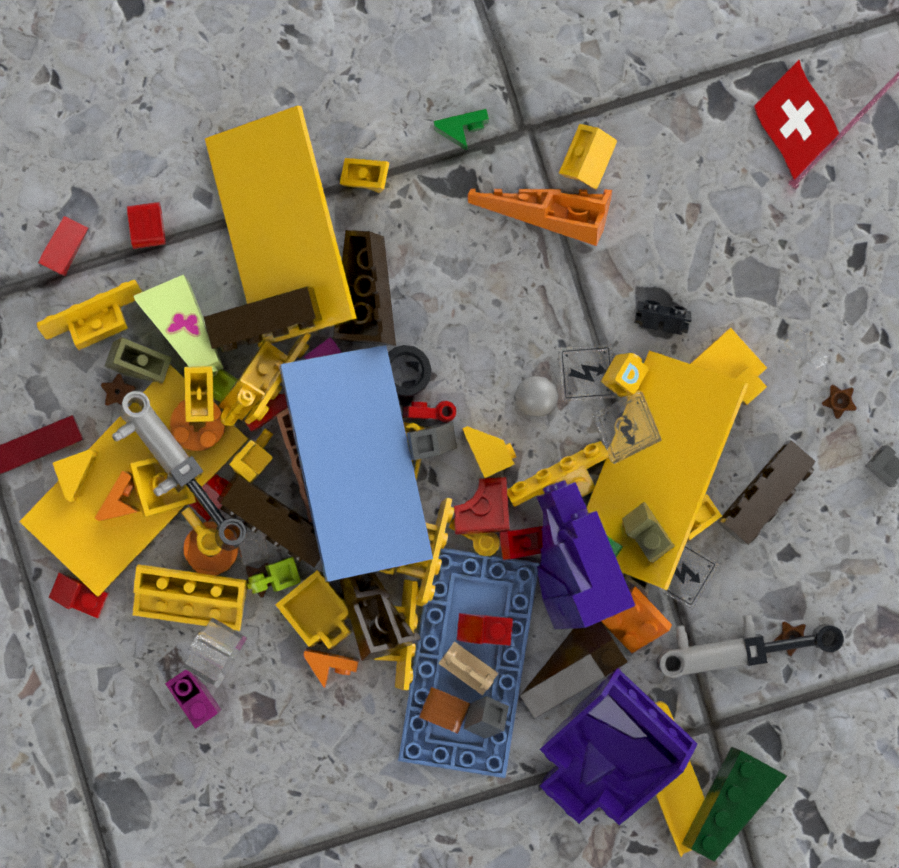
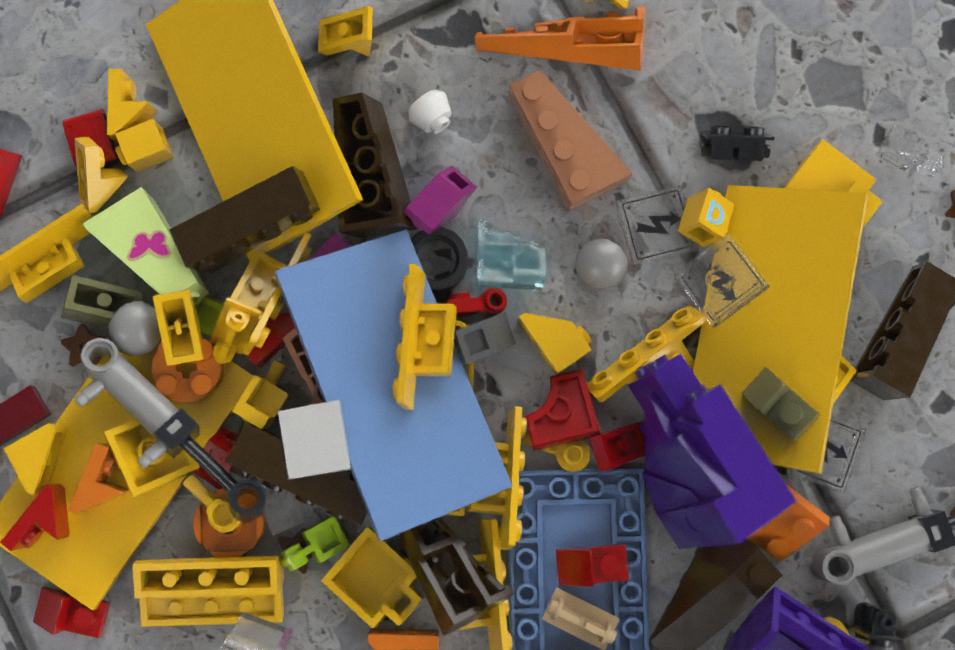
camera: 10 degrees left, 5 degrees down
none -> red slope [0,483,69,551]
none -> yellow slope [75,137,127,213]
none -> yellow slope [107,69,157,144]
none -> light grey hair [108,301,161,356]
none -> yellow brick [115,119,174,173]
none -> white sticker [278,400,351,479]
none -> yellow bracket [393,264,457,410]
none -> magenta slope [403,166,477,234]
none -> white cone [408,90,452,134]
none -> clear light blue slope [475,219,547,290]
none -> nougat wedge [508,70,632,212]
none -> black hinge [843,602,905,648]

